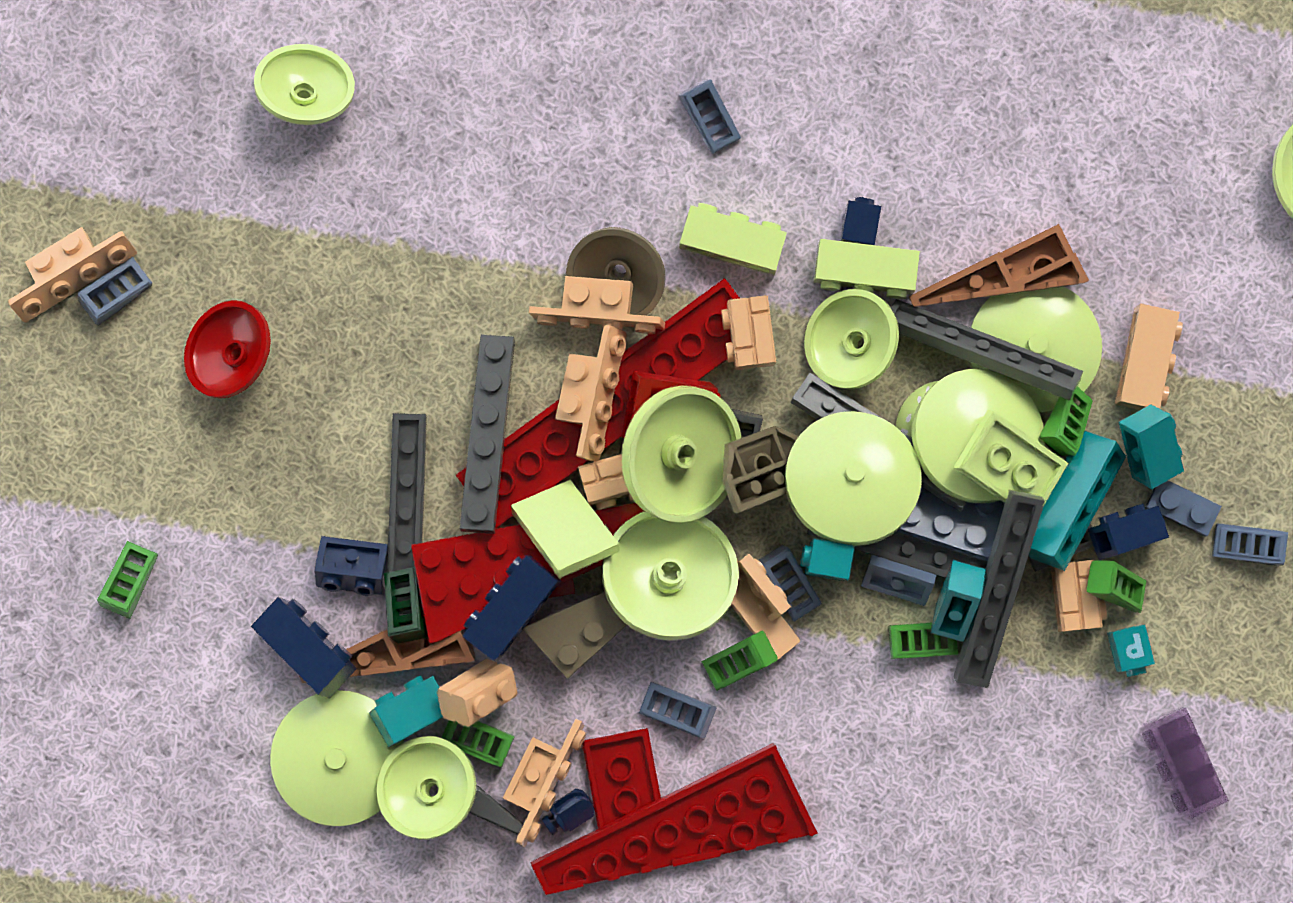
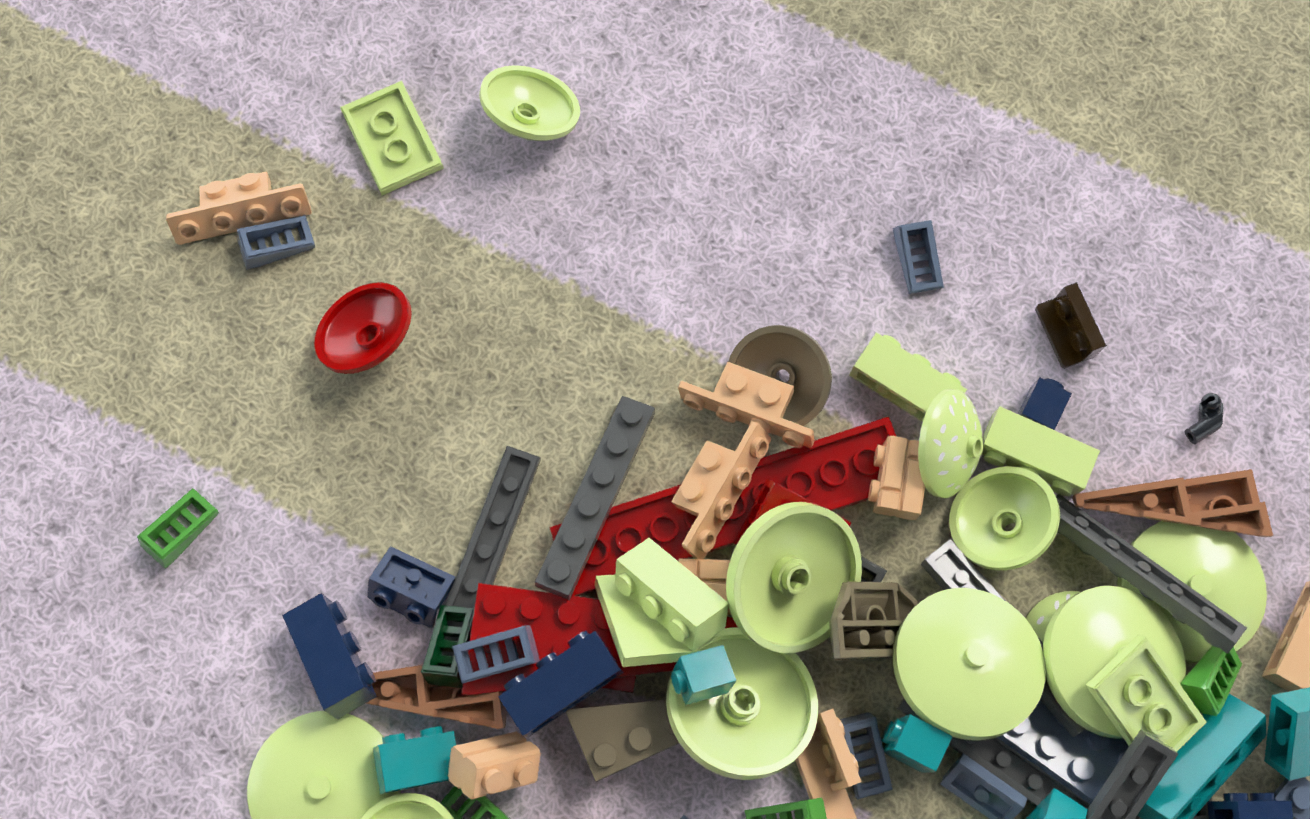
camera: 15 degrees right, 10 degrees down
none -> yellowish green tile [340,81,444,196]
none -> sand blue slope [452,625,540,684]
none -> yellowish green brick [615,538,729,651]
none -> brick [671,645,737,705]
none -> yellowish green dish [918,389,983,498]
none -> dark brown bracket [1035,282,1107,369]
none -> black arm [1184,393,1224,444]

